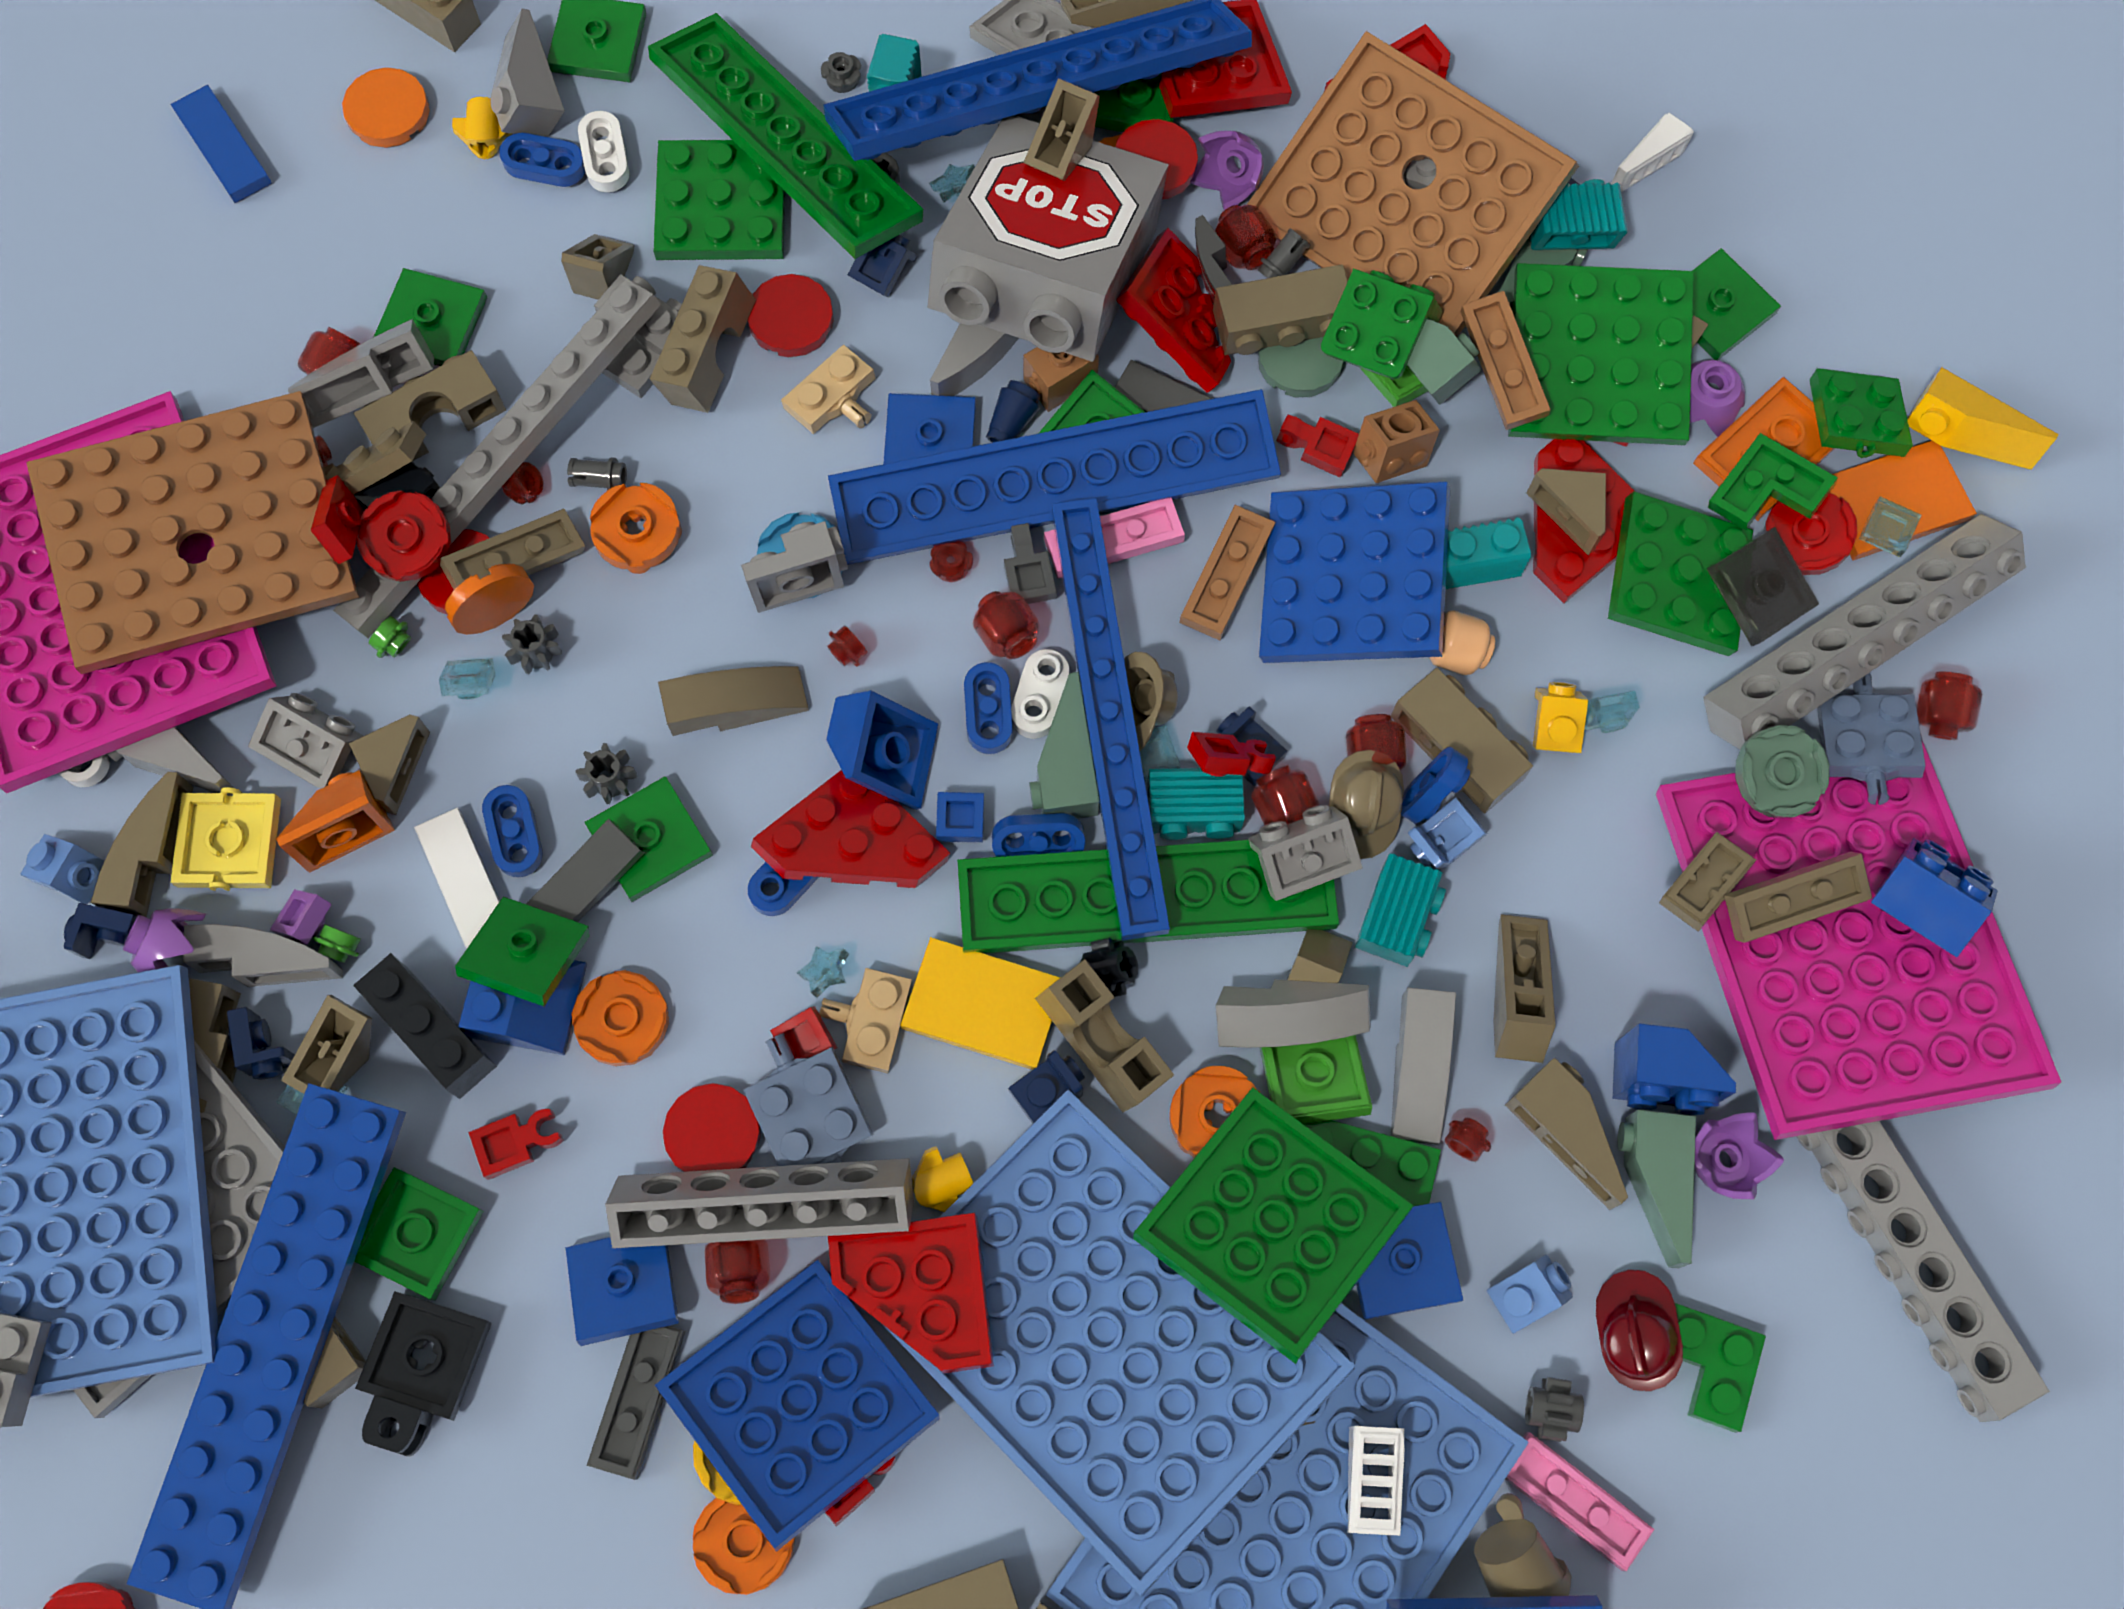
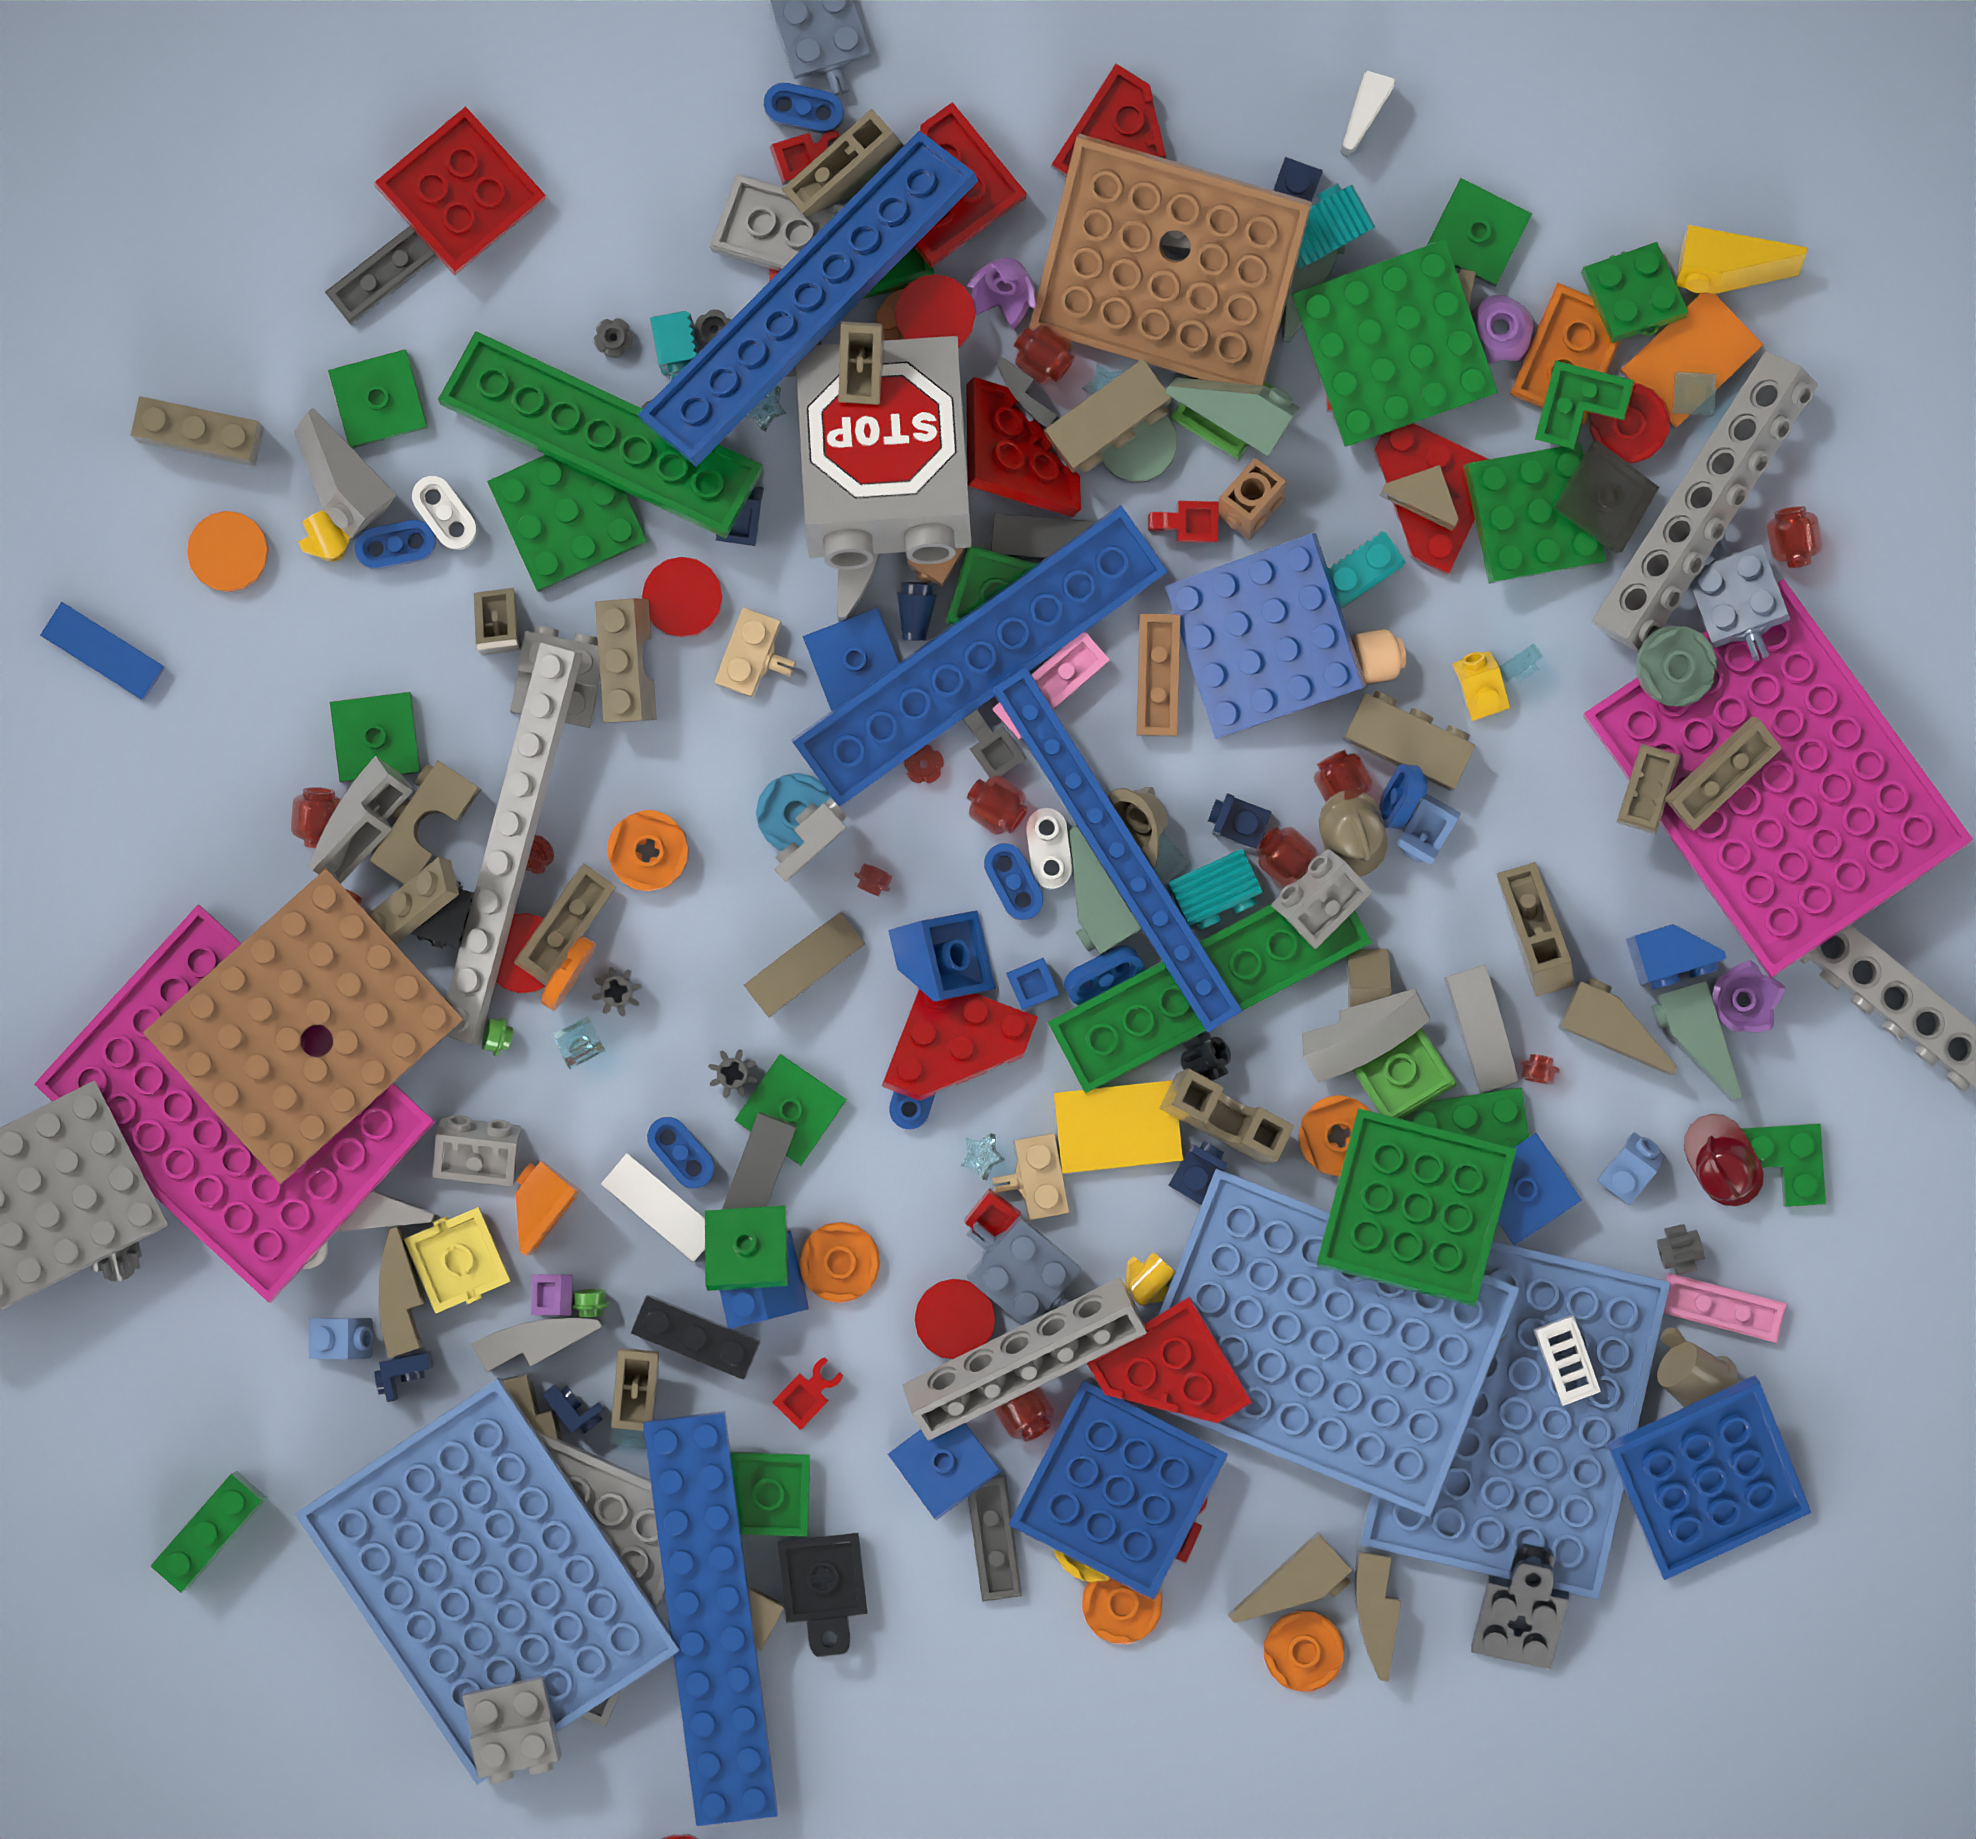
camera: 20 degrees left, 15 degrees up
medium lavender piece [123,908,206,973] -> none
red plate [311,475,364,564] -> none
dark tan slope [349,714,430,815] -> none
red tile [357,491,451,582] -> none
dark grey pin [567,457,627,491] -> none
red plate [1187,732,1276,777] -> none
dark grey pin [1258,228,1311,278] -> none
green bracket [1321,268,1443,379] -> none
teal brick [1354,853,1446,967] -> none
medium nougat plate [1461,291,1550,430] -> none
blue slope [1871,838,1998,957] -> none

